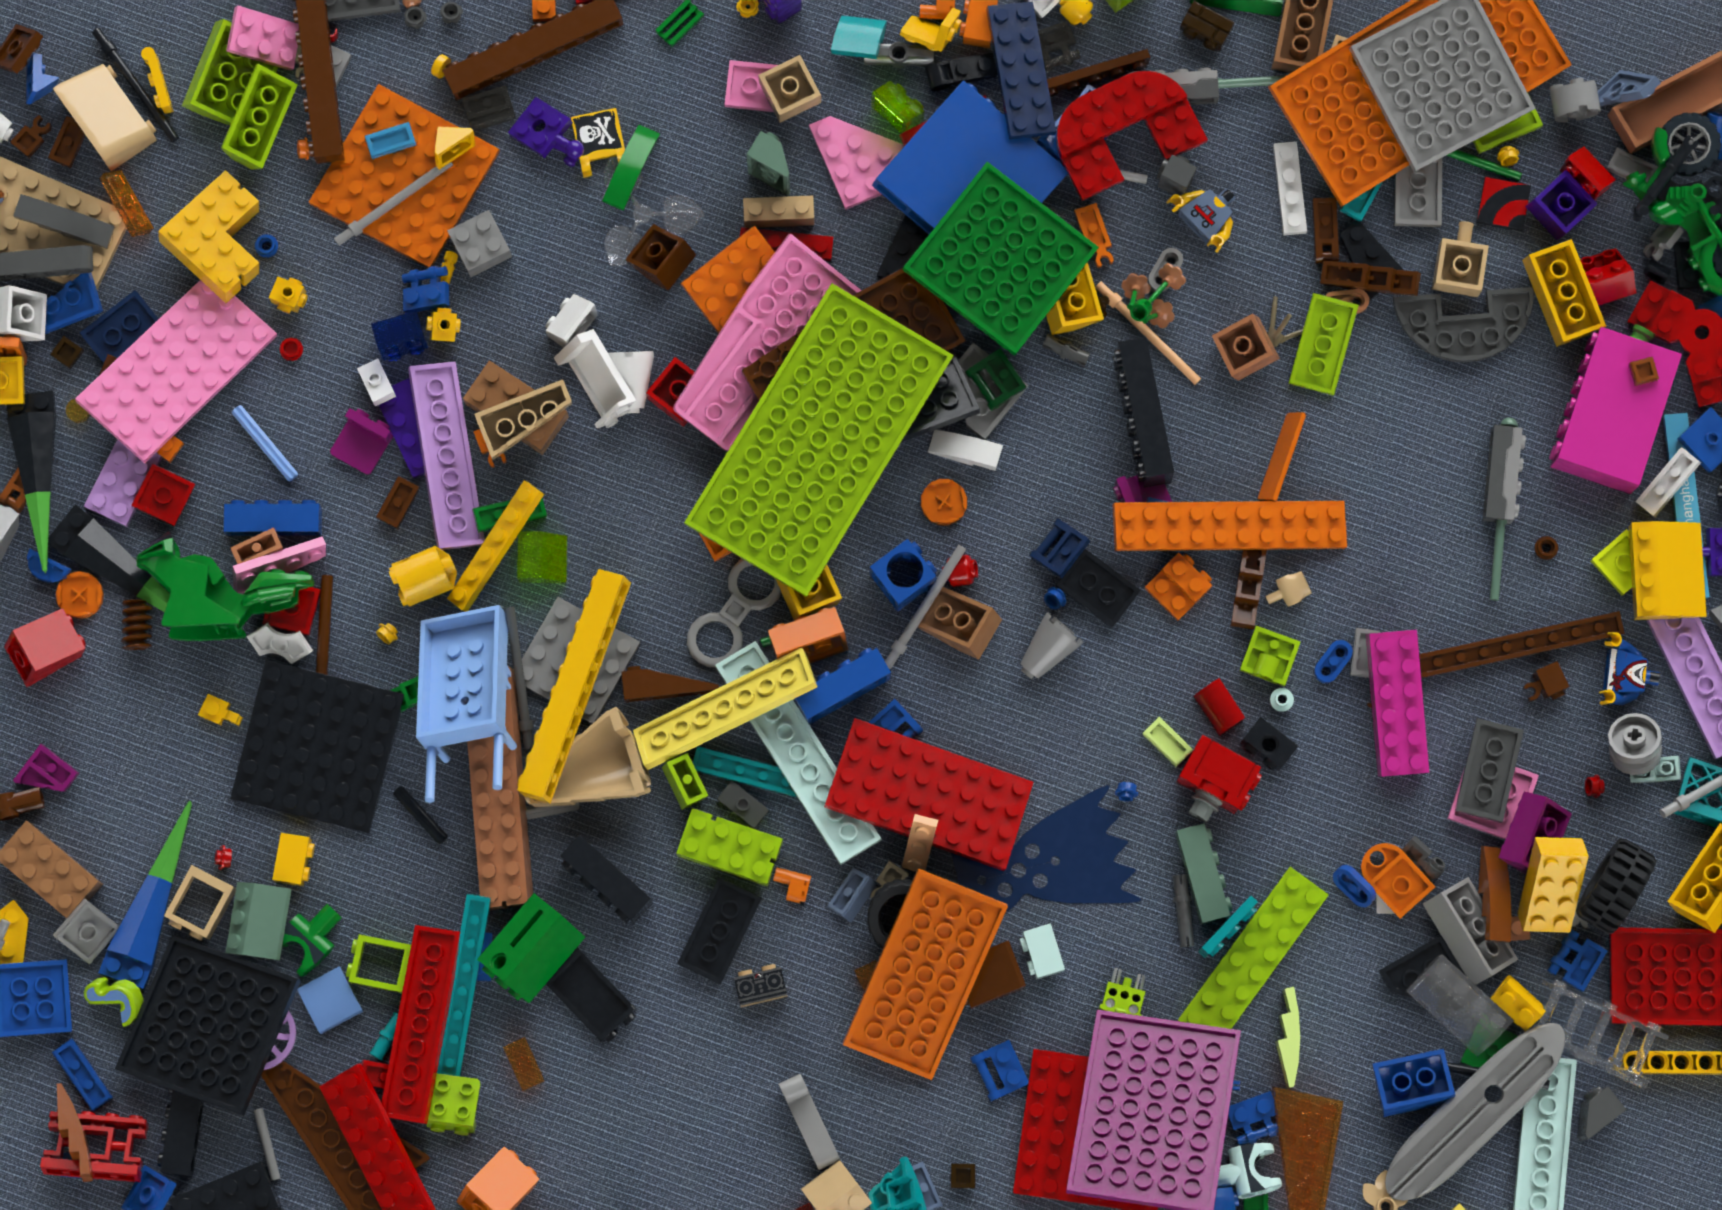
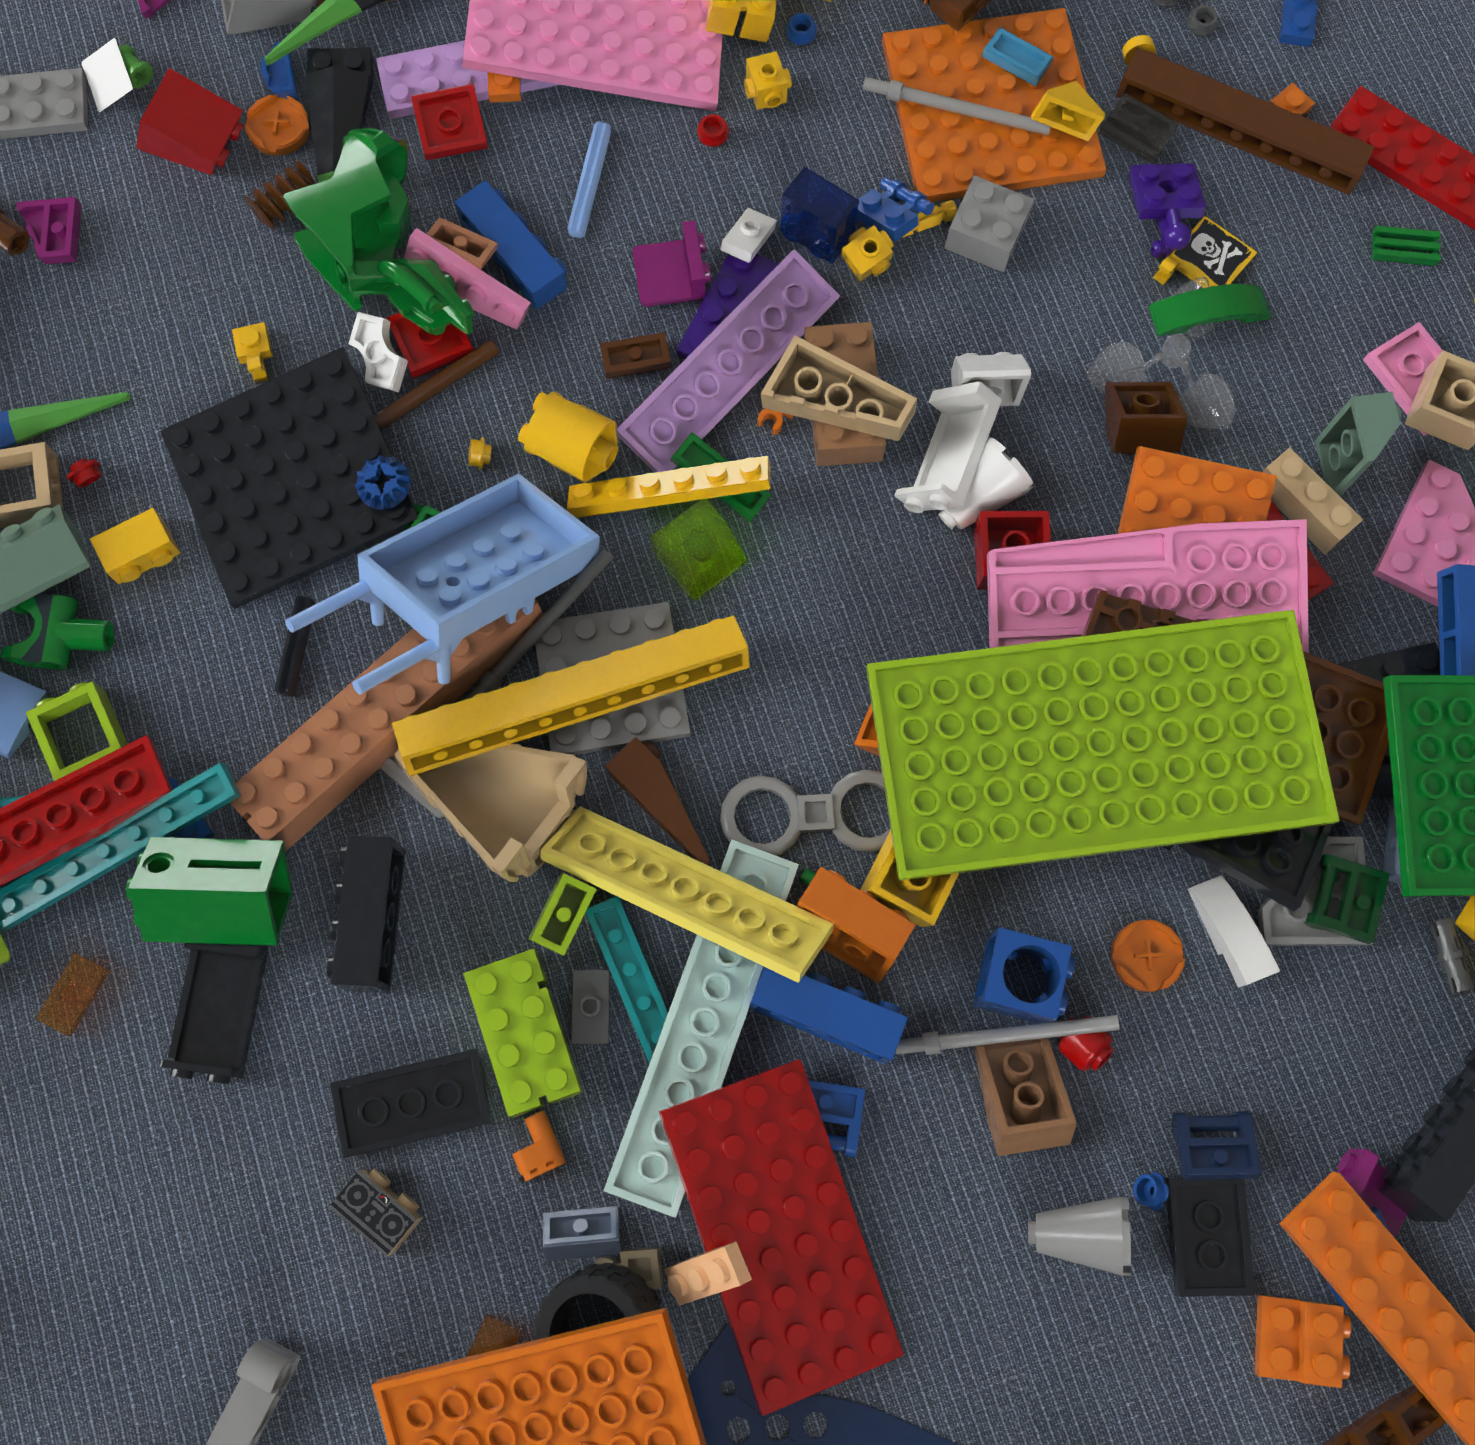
camera: 50 degrees right, 5 degrees down
none -> blue gear [355,455,411,510]

